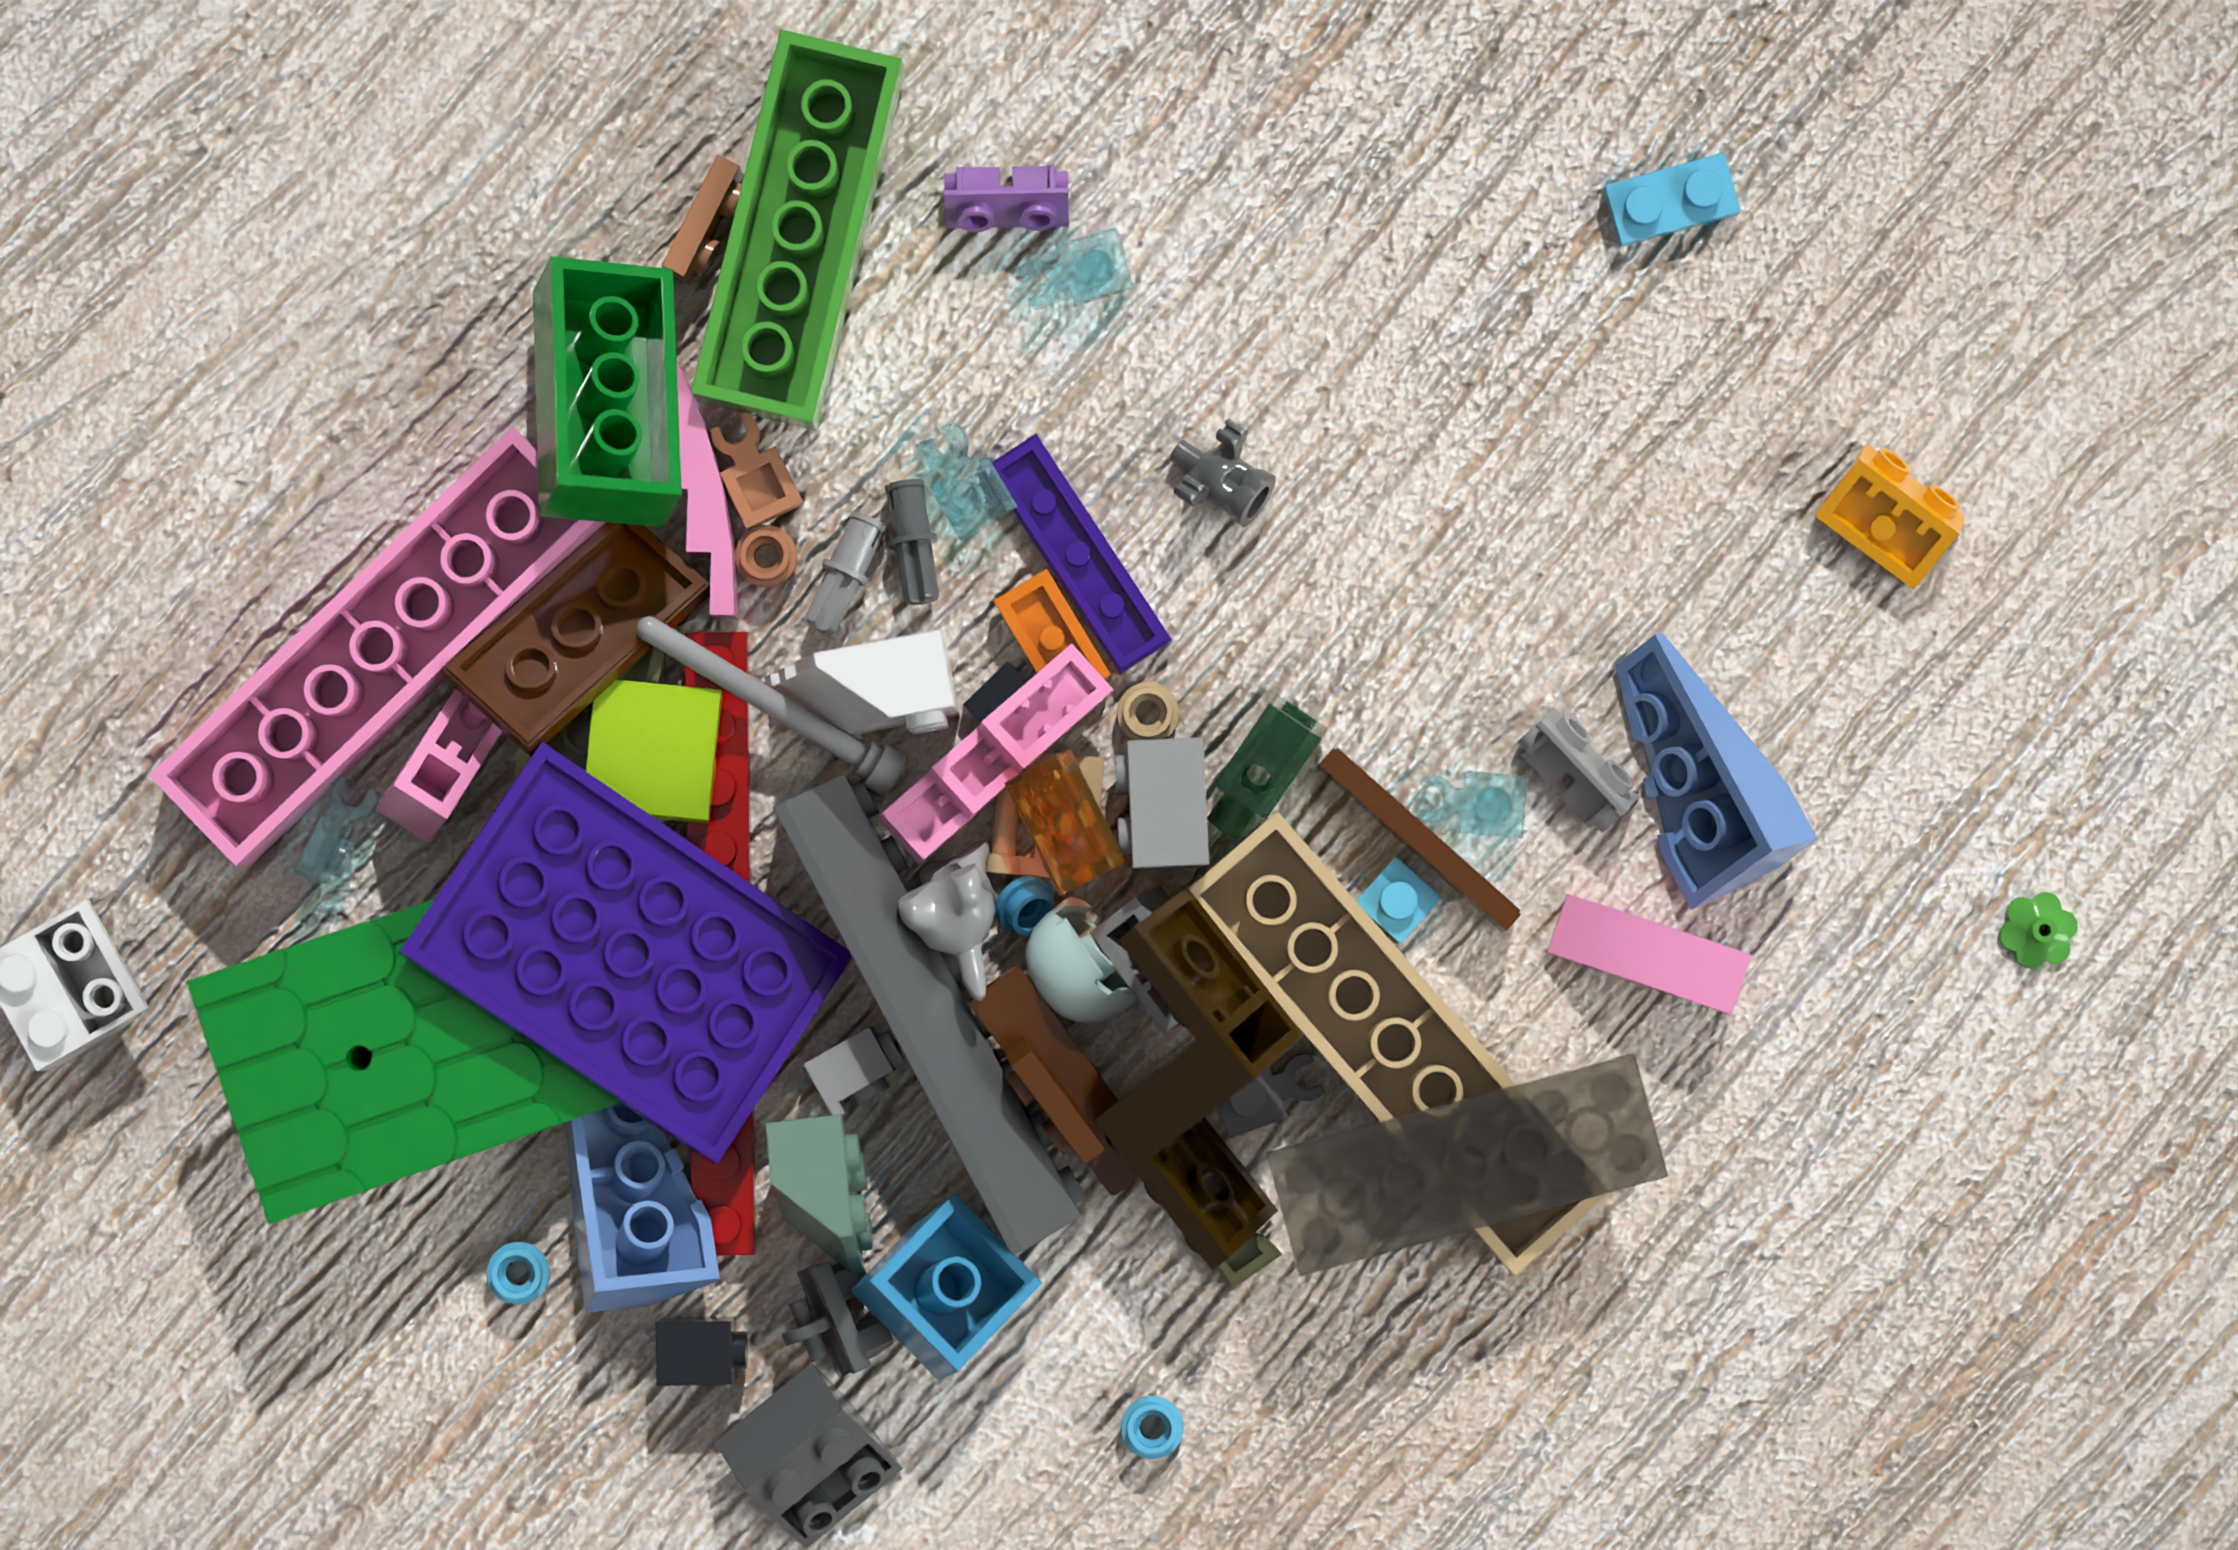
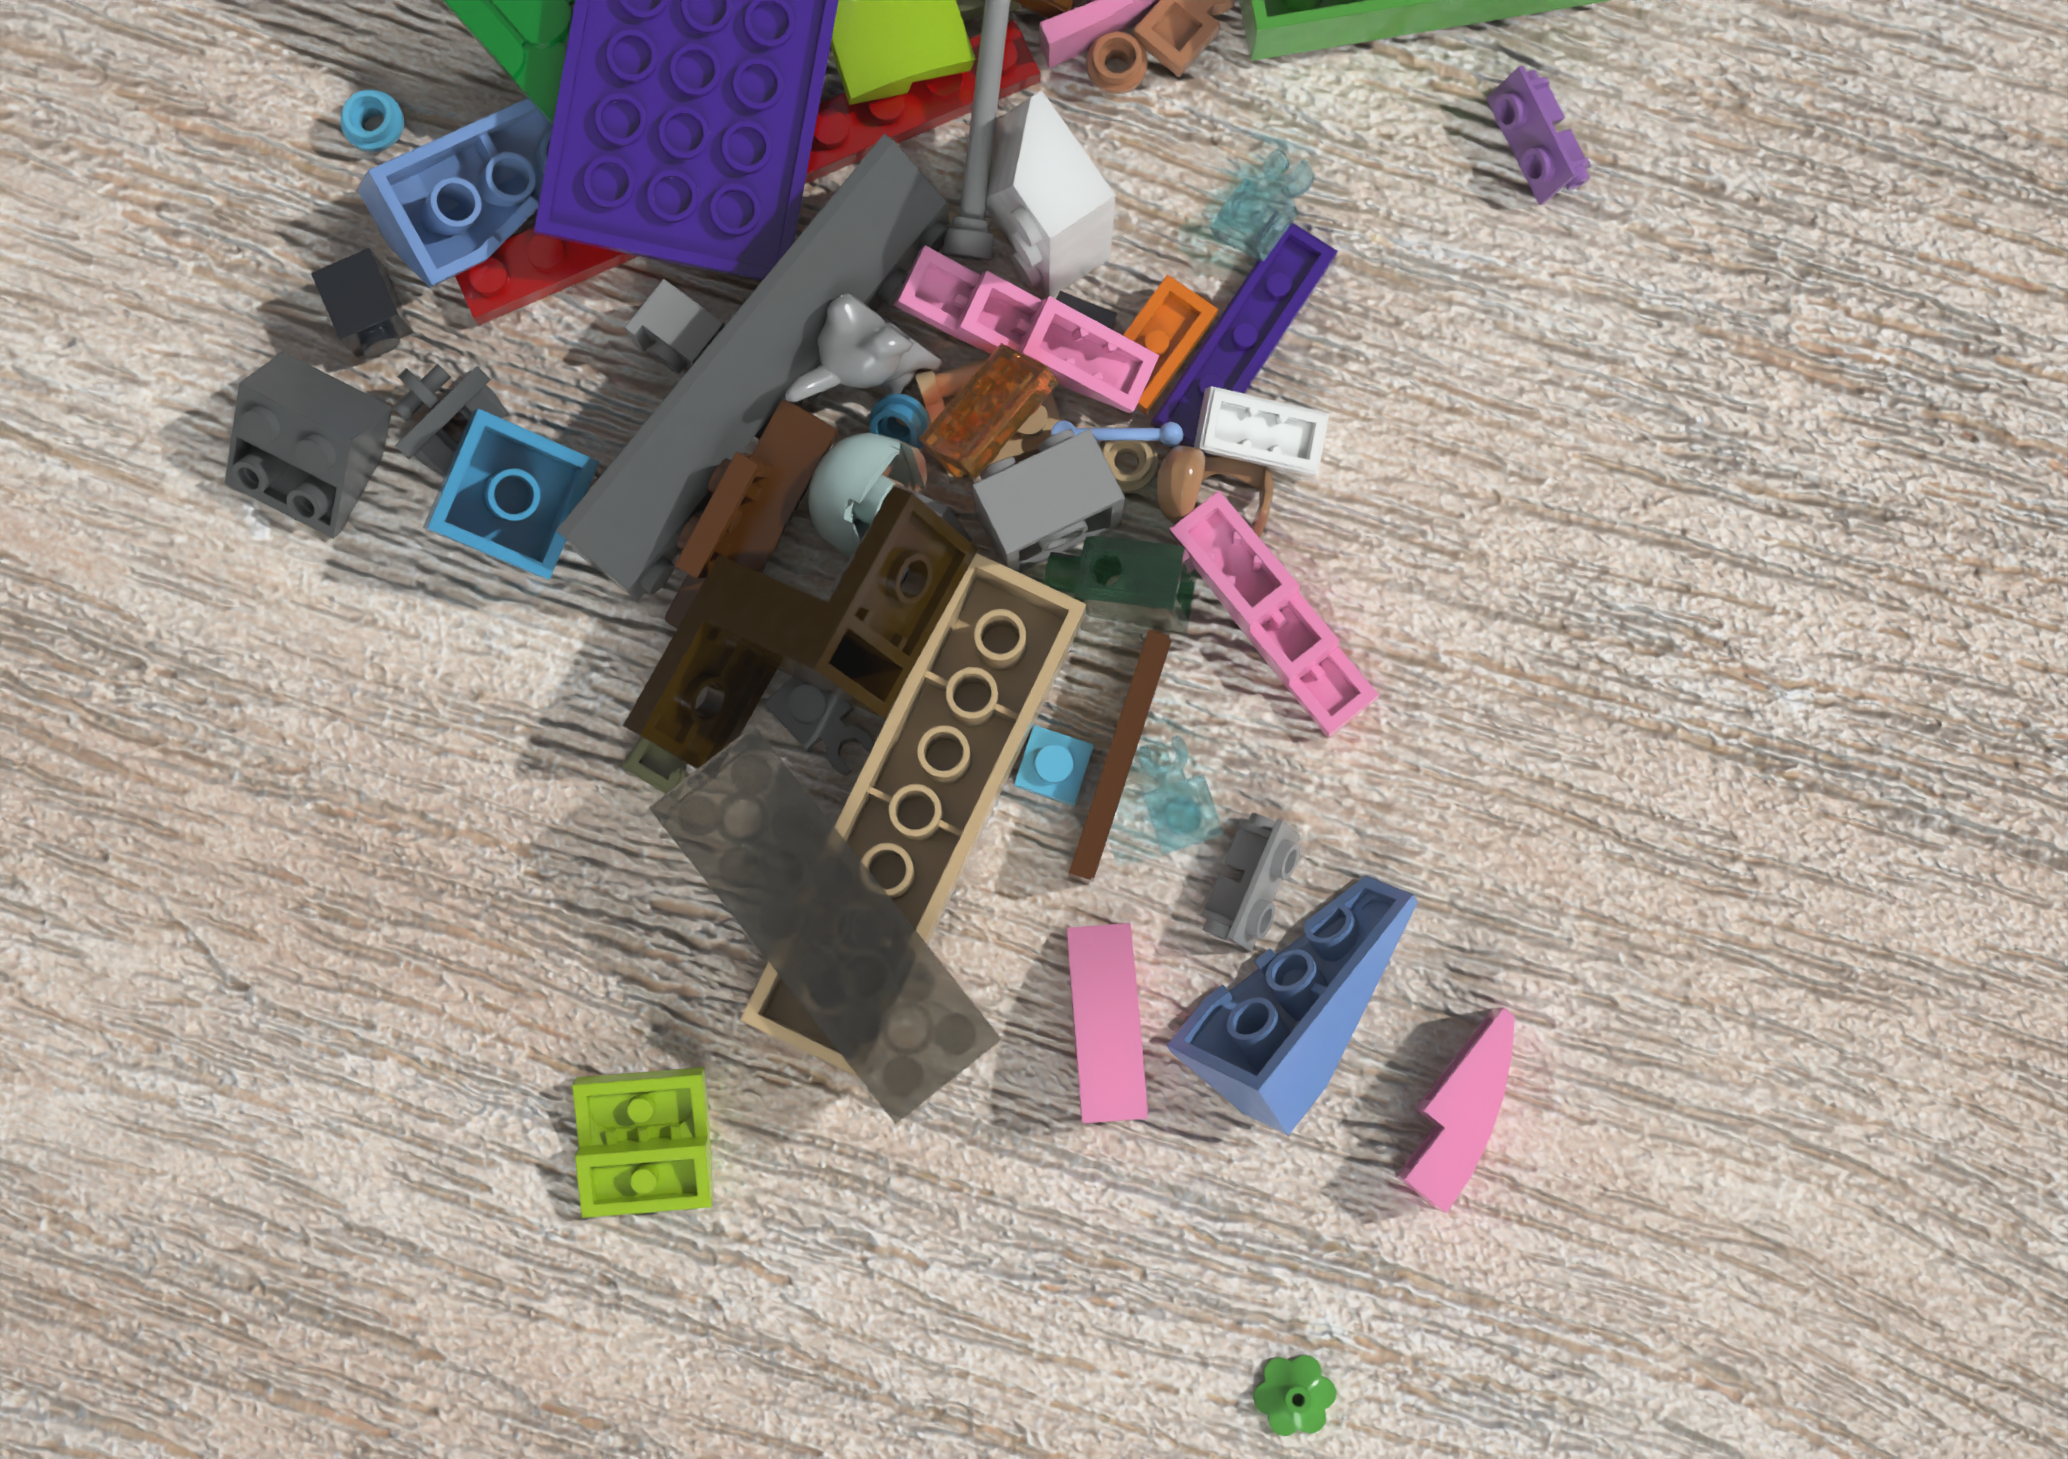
camera: 70 degrees right, 5 degrees down
sand green slope [766,1114,873,1273] -> none
light grey axle [804,511,888,635] -> none
dark grey axle [885,479,939,605] -> none
clear light blue plate [1018,227,1134,310] -> none
medium azure plate [1121,1395,1183,1459] -> none
dark grey piece [1170,419,1276,527] -> none
medium azure plate [1603,152,1741,248] -> none
light orange bracket [1814,444,1965,590] -> none
none -> lime slope [572,1067,713,1218]
none -> light blue hinge [1051,420,1183,447]
none -> medium nougat piece [1157,445,1274,538]
none -> bright pink slope [1169,491,1379,738]
none -> white plate [1194,386,1329,476]
none -> bright pink slope [1396,1007,1515,1213]

